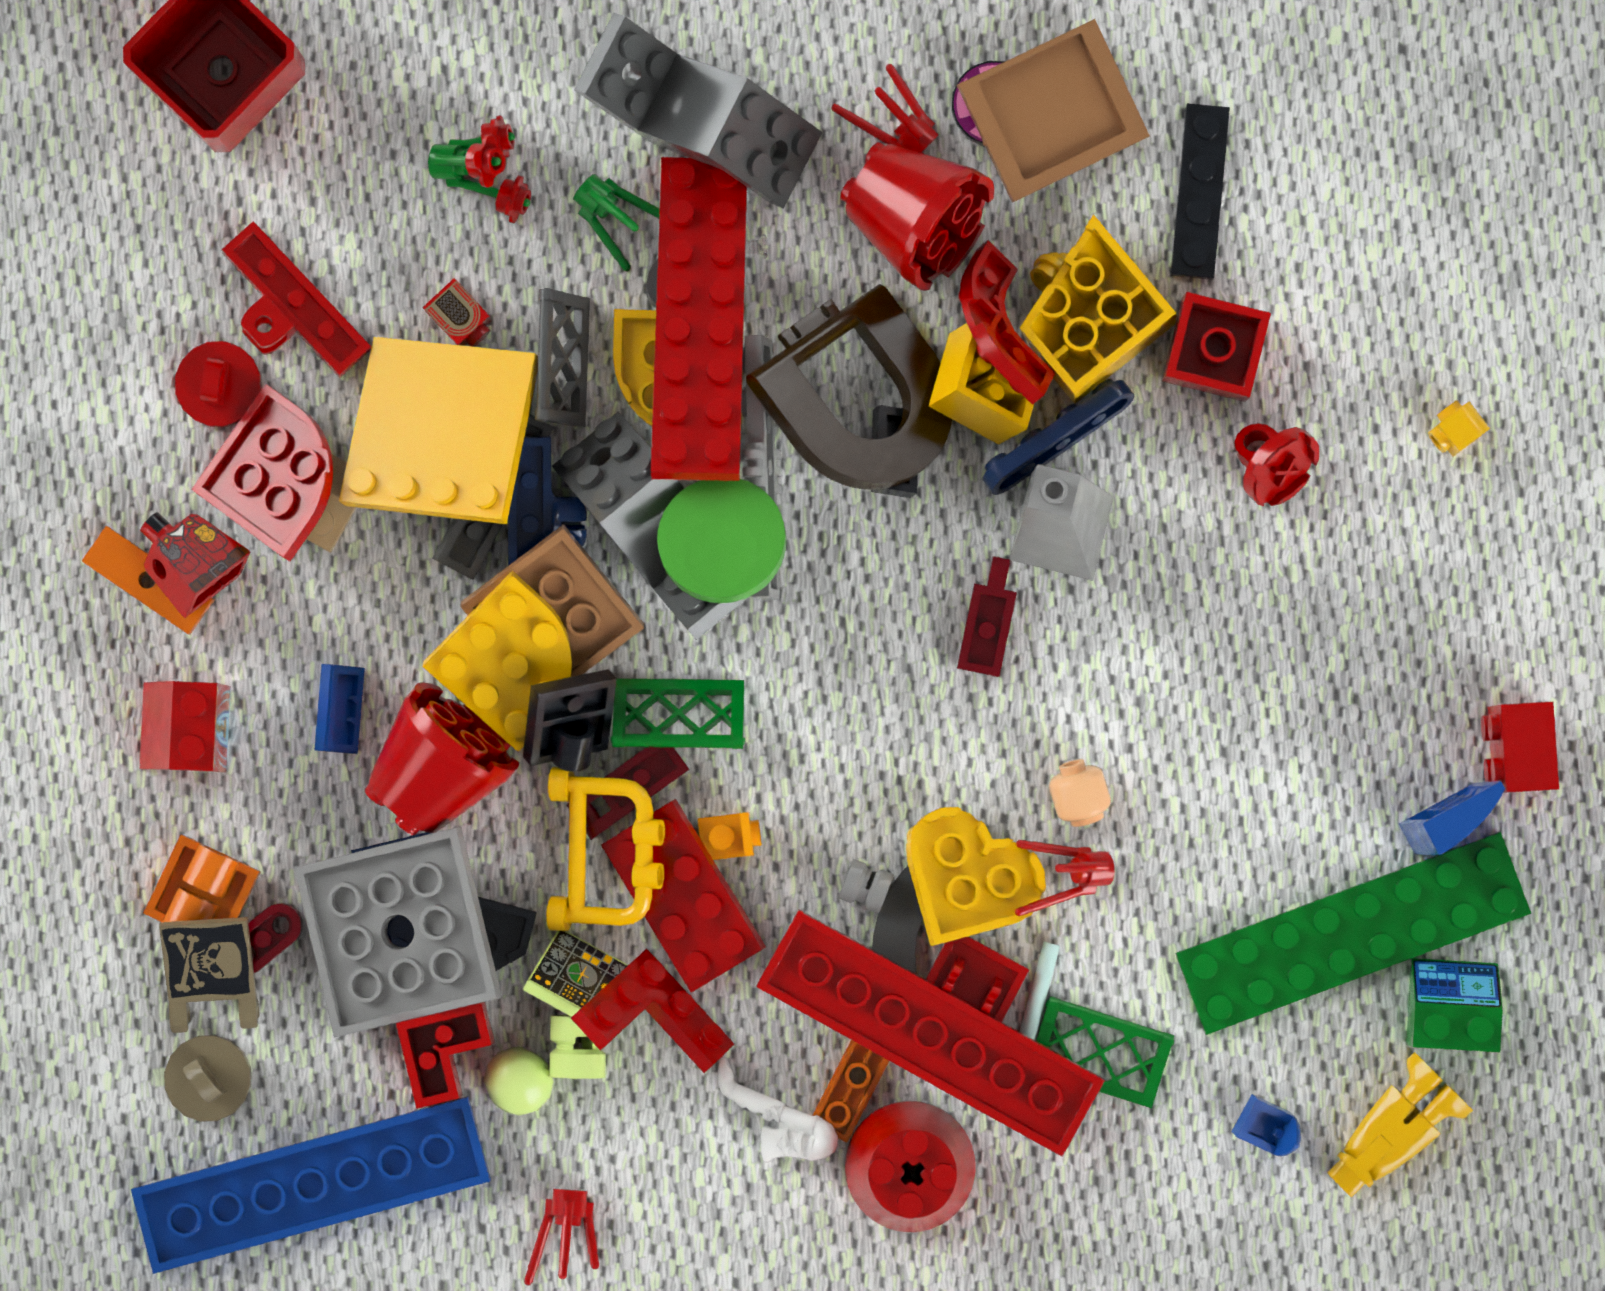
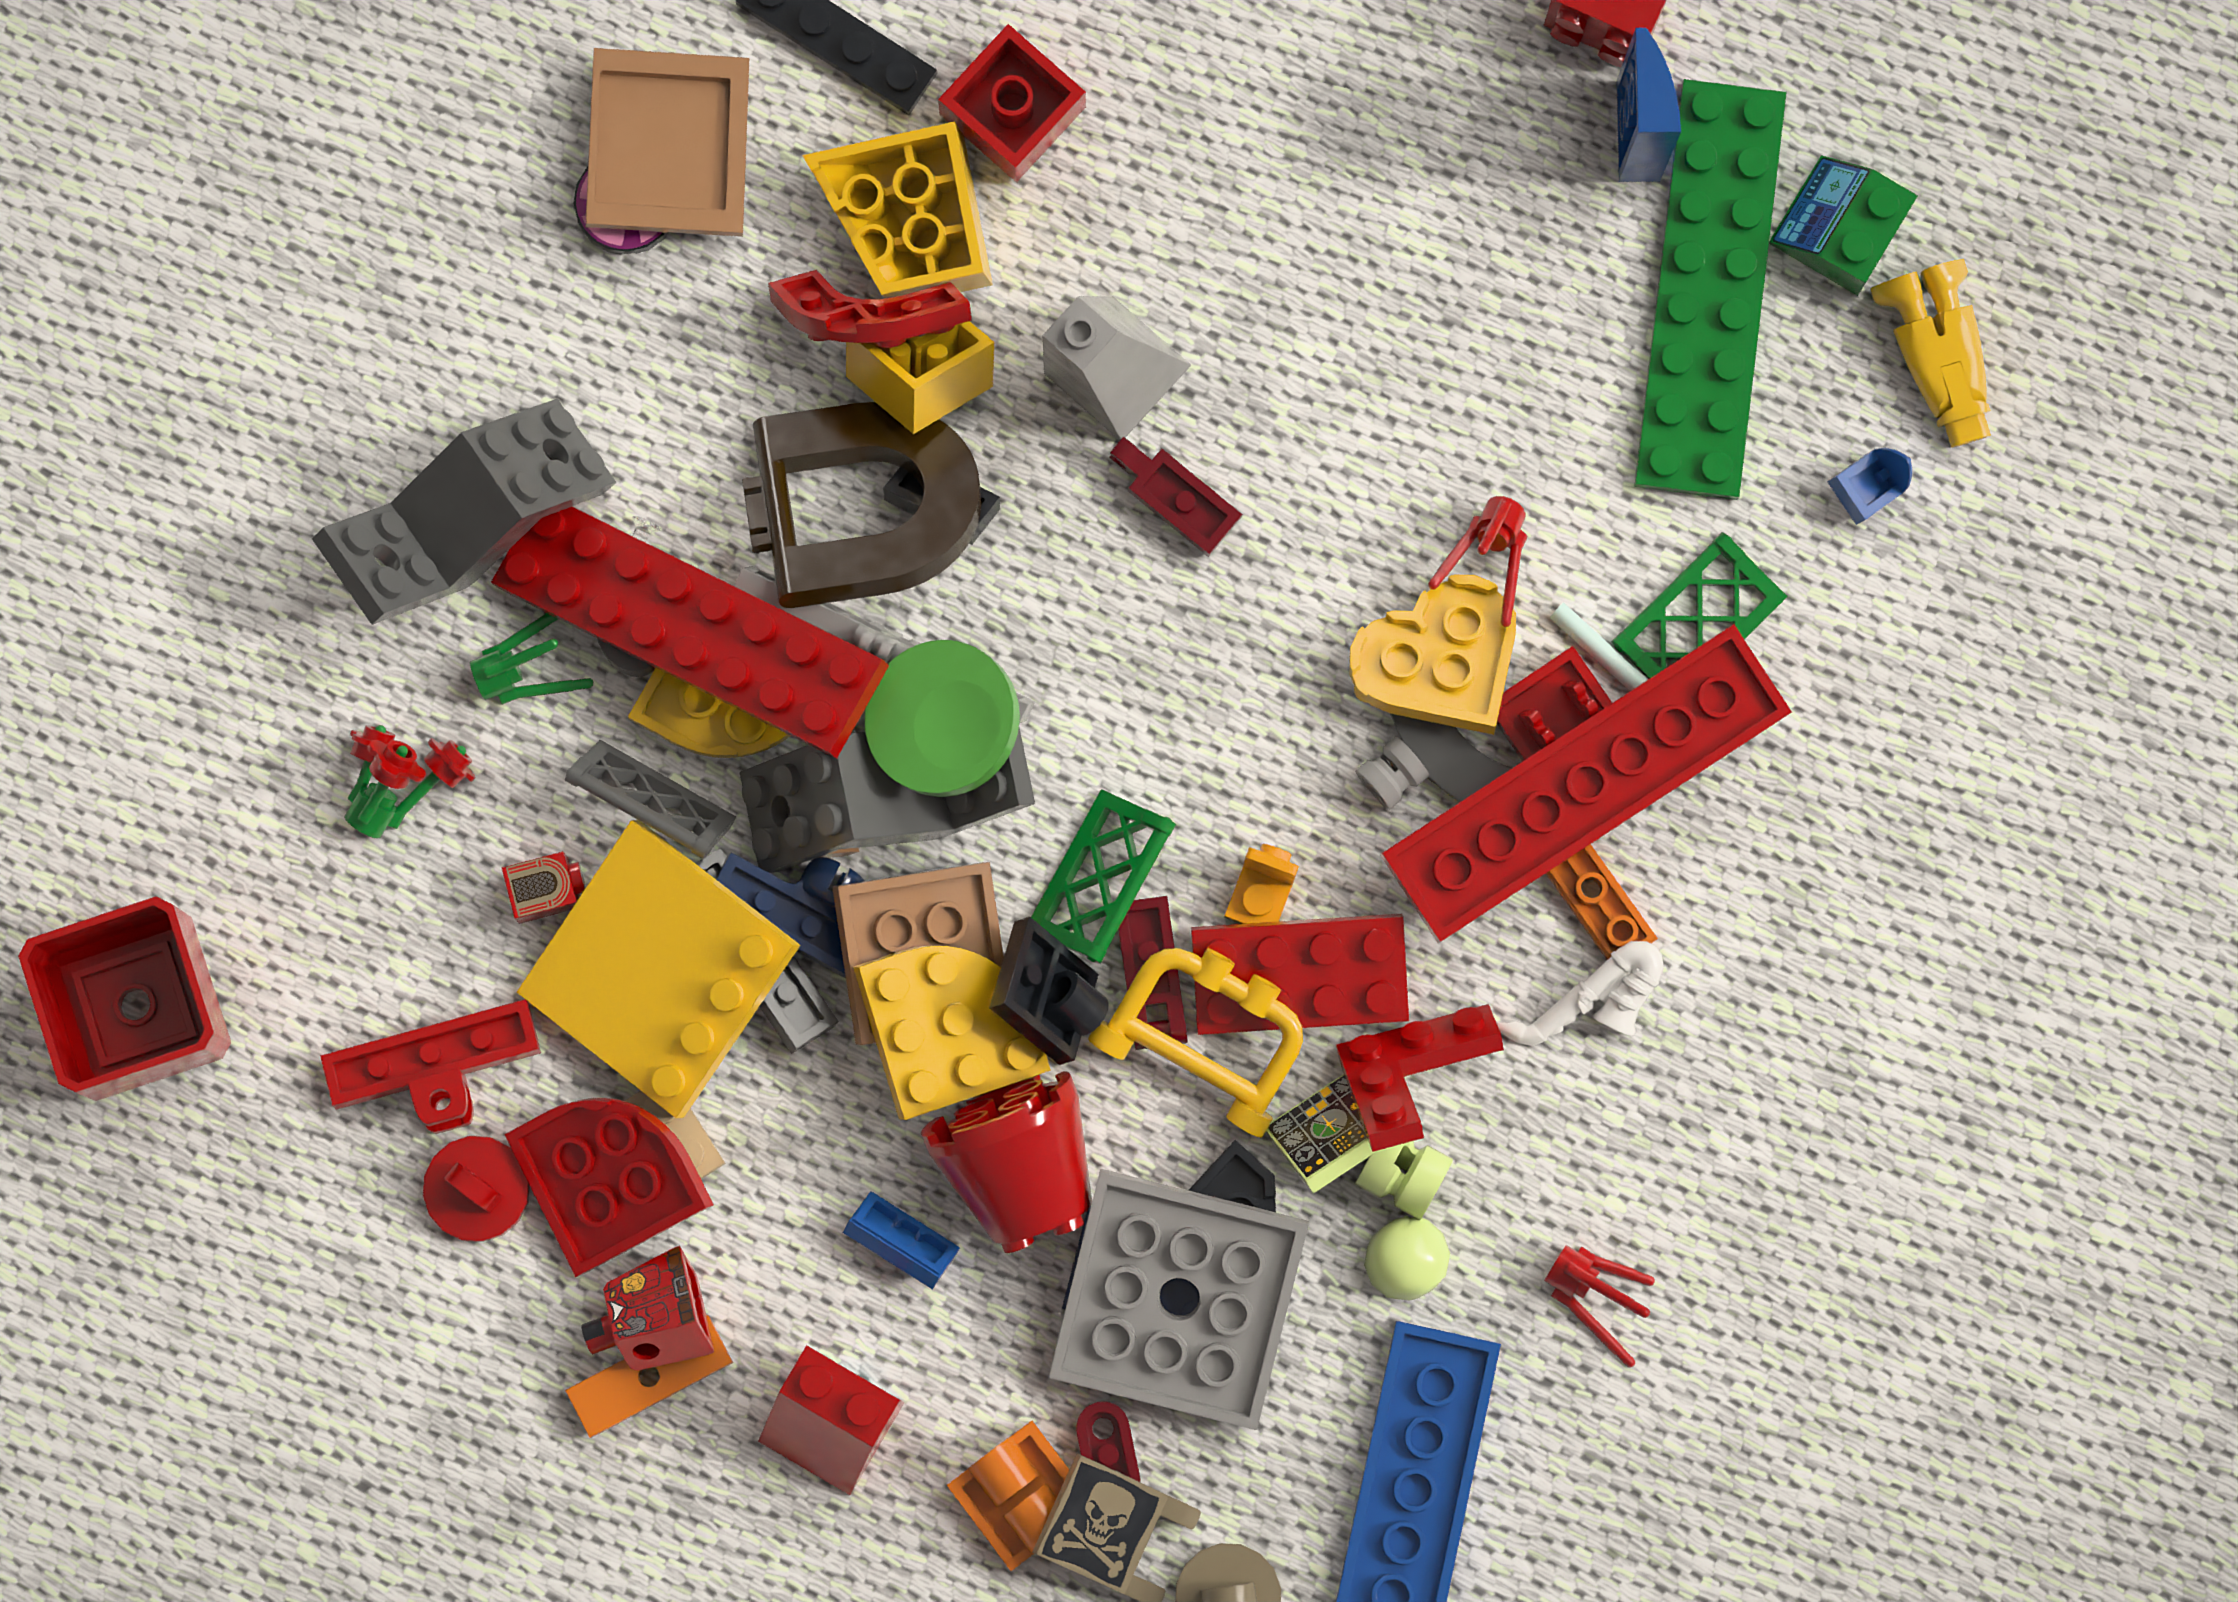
camera: 65 degrees left, 5 degrees down
red brick [396,1002,495,1109] -> none
red plant [831,64,939,153] -> none
red cone [840,142,994,291] -> none
red cone [845,1101,976,1232] -> none
dark blue plate [982,379,1134,495] -> none
yellow plate [1030,252,1068,292] -> none
light nougat head [1049,759,1111,827] -> none
red tile [1235,423,1319,506] -> none

